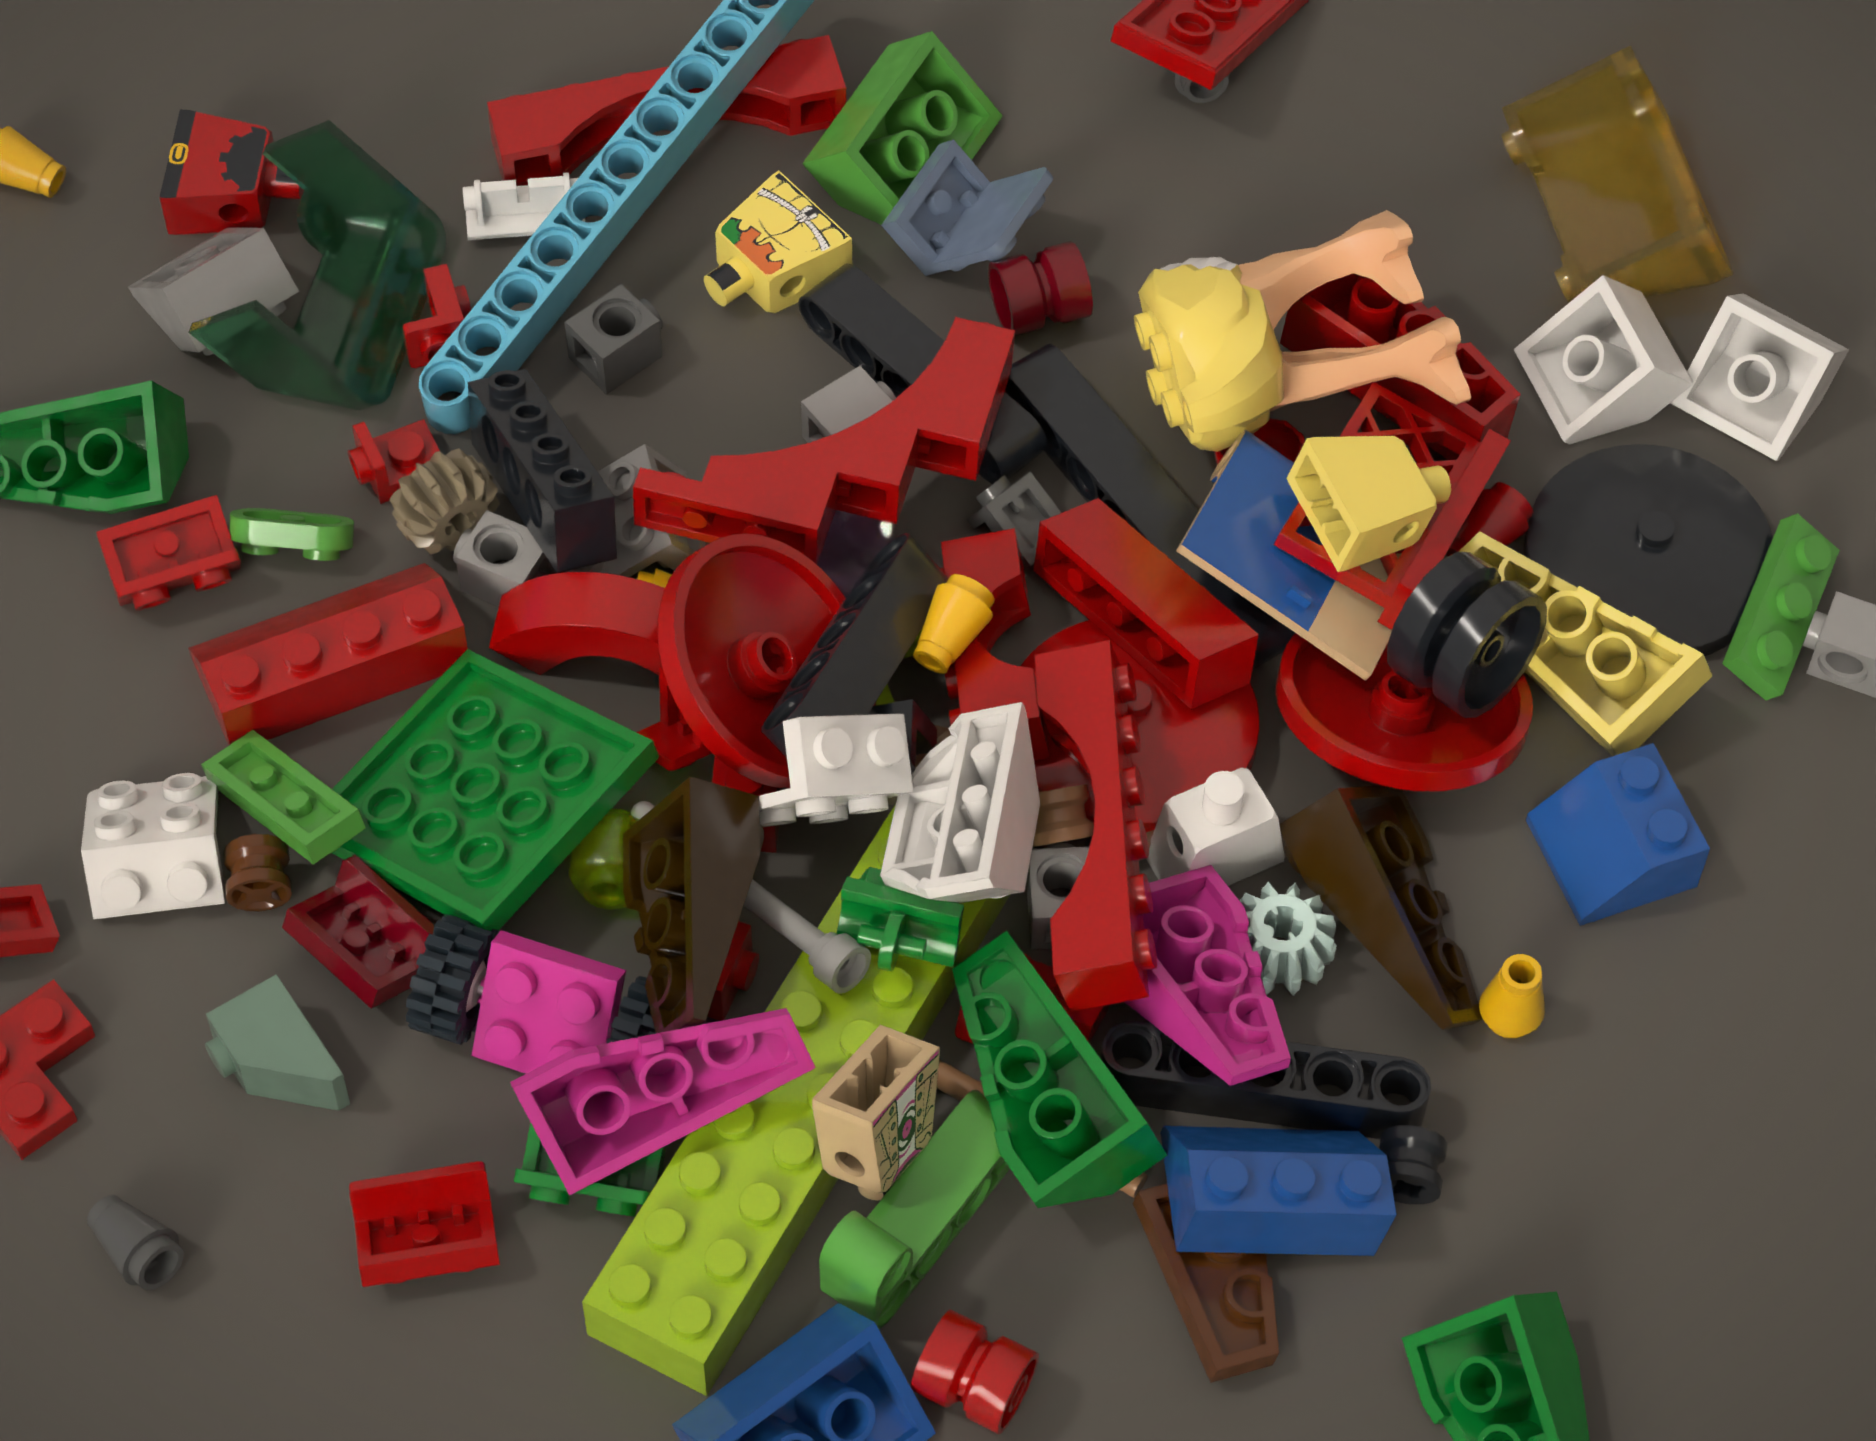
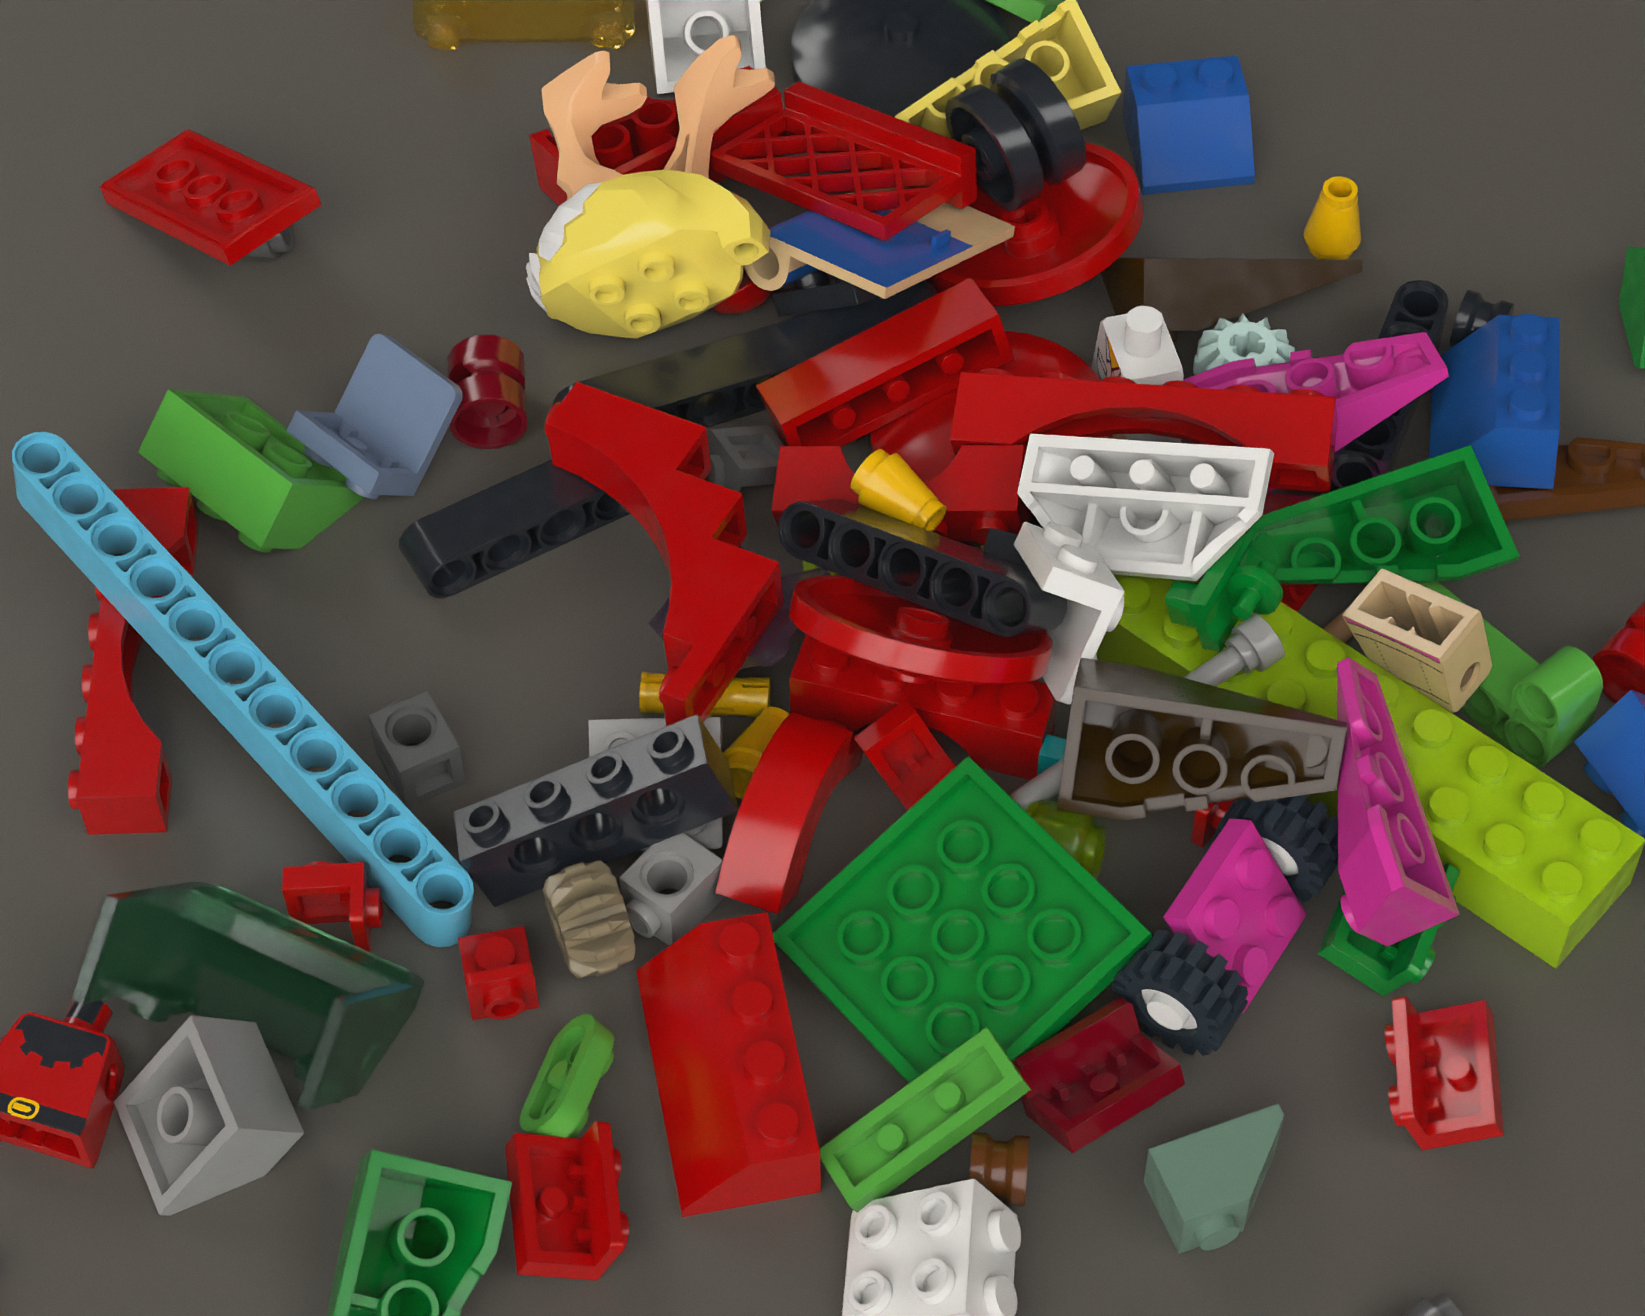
camera: 75 degrees left, 5 degrees down
white hinge [463,172,585,241] -> none
light yellow torso [704,170,852,313] -> none
light grey brick [801,366,896,443] -> none
light yellow torso [1286,436,1451,572] -> none

